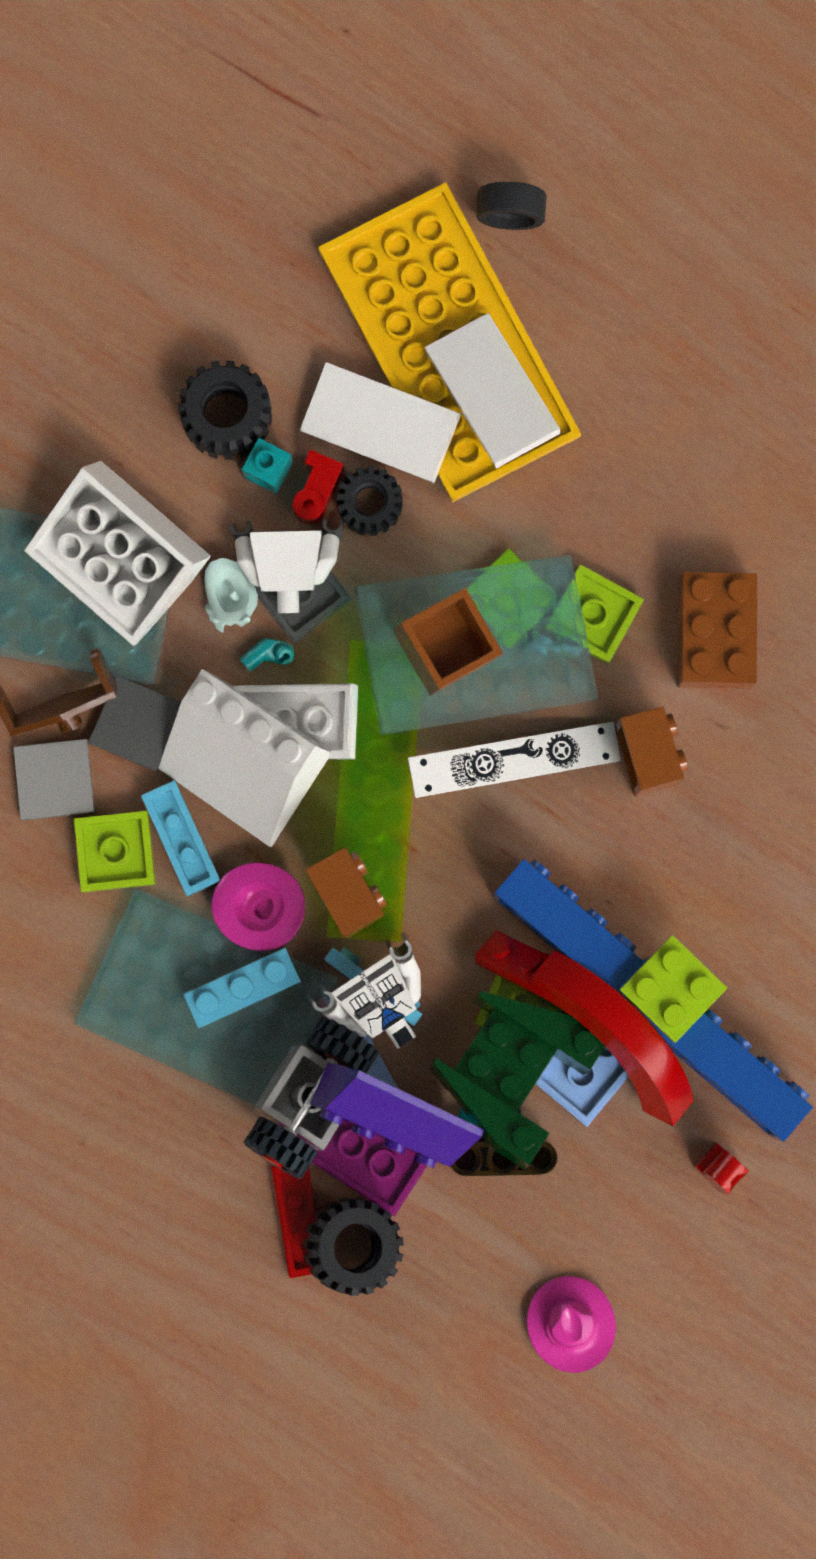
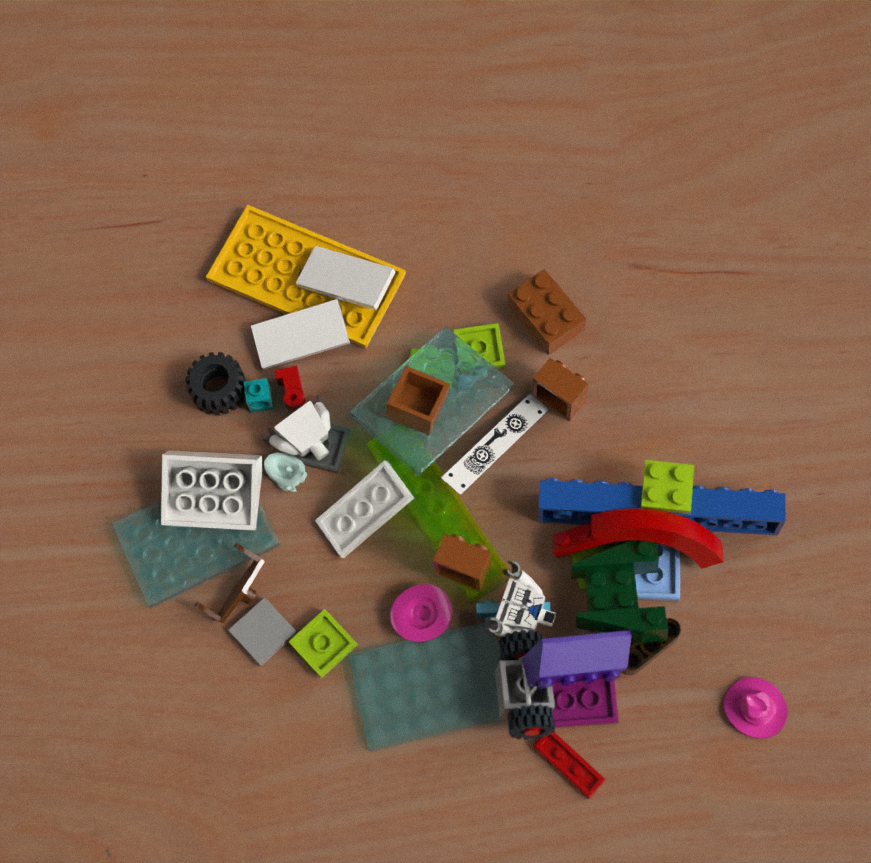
camera: 30 degrees left, 15 degrees down
dark grey tile [88,676,181,772] -> none
medium azure plate [141,780,220,897] -> none
white slope [158,669,331,847] -> none
medium azure plate [183,948,301,1029] -> none
teal arm [239,638,295,672] -> none
black tyre [303,1198,404,1296] -> none
black tyre [337,466,403,536] -> none
black tyre [476,182,547,230] -> none
red leg [694,1143,749,1194] -> none

